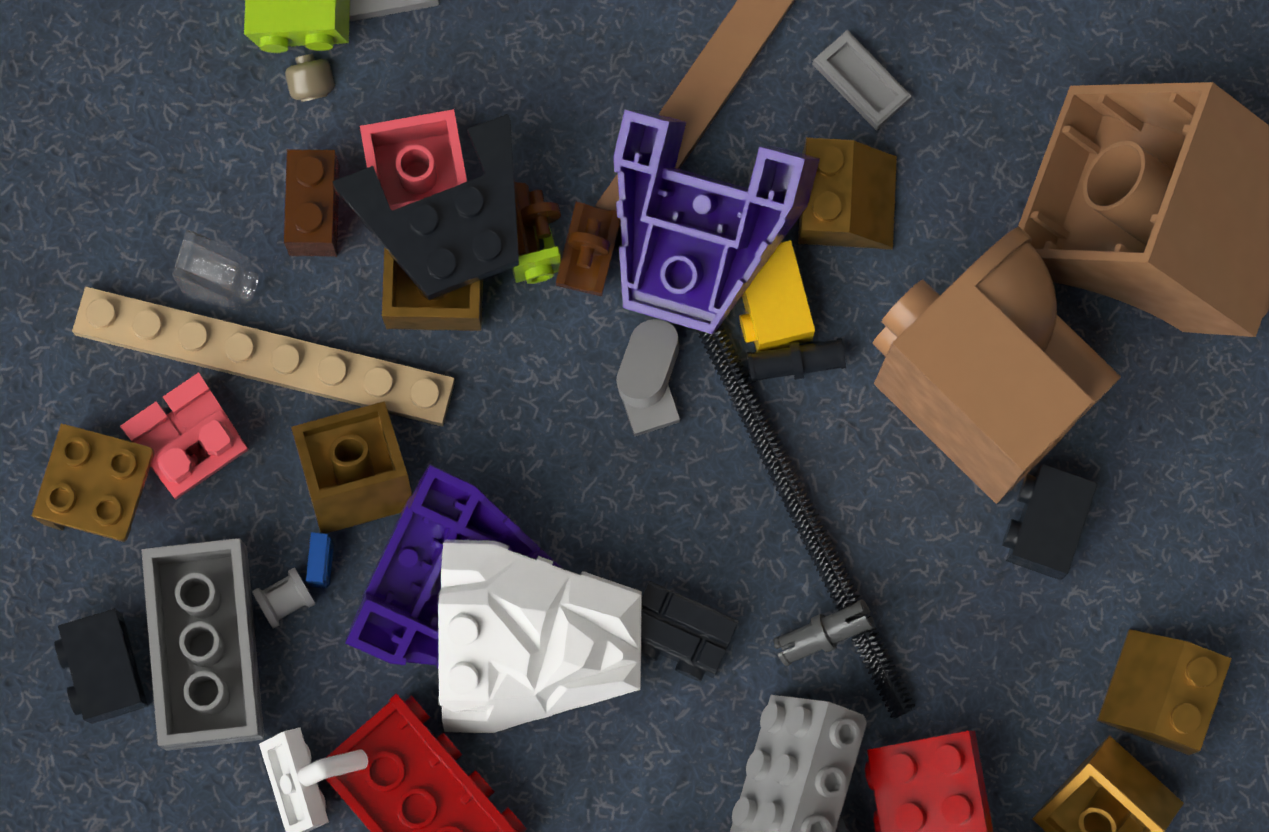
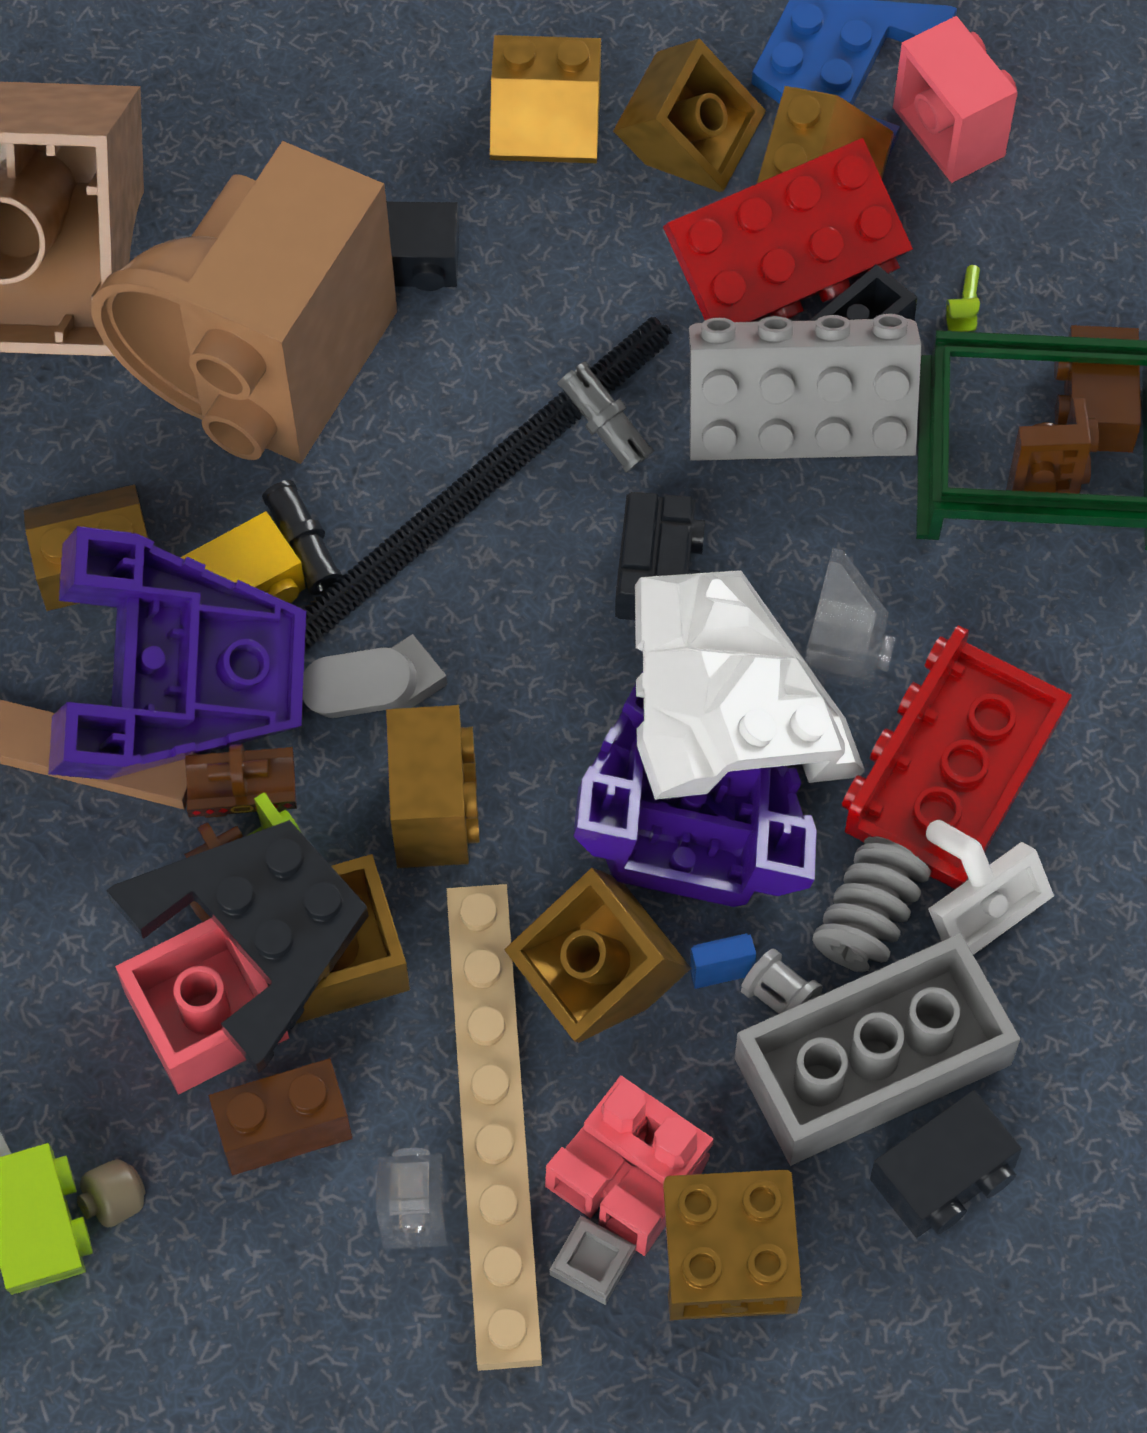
camera: 105 degrees left, 15 degrees down
none -> pearl gold brick [386,705,480,868]
none -> light grey tile [549,1215,636,1305]
none -> clear slope [805,548,896,689]
none -> light grey piece [812,836,931,972]

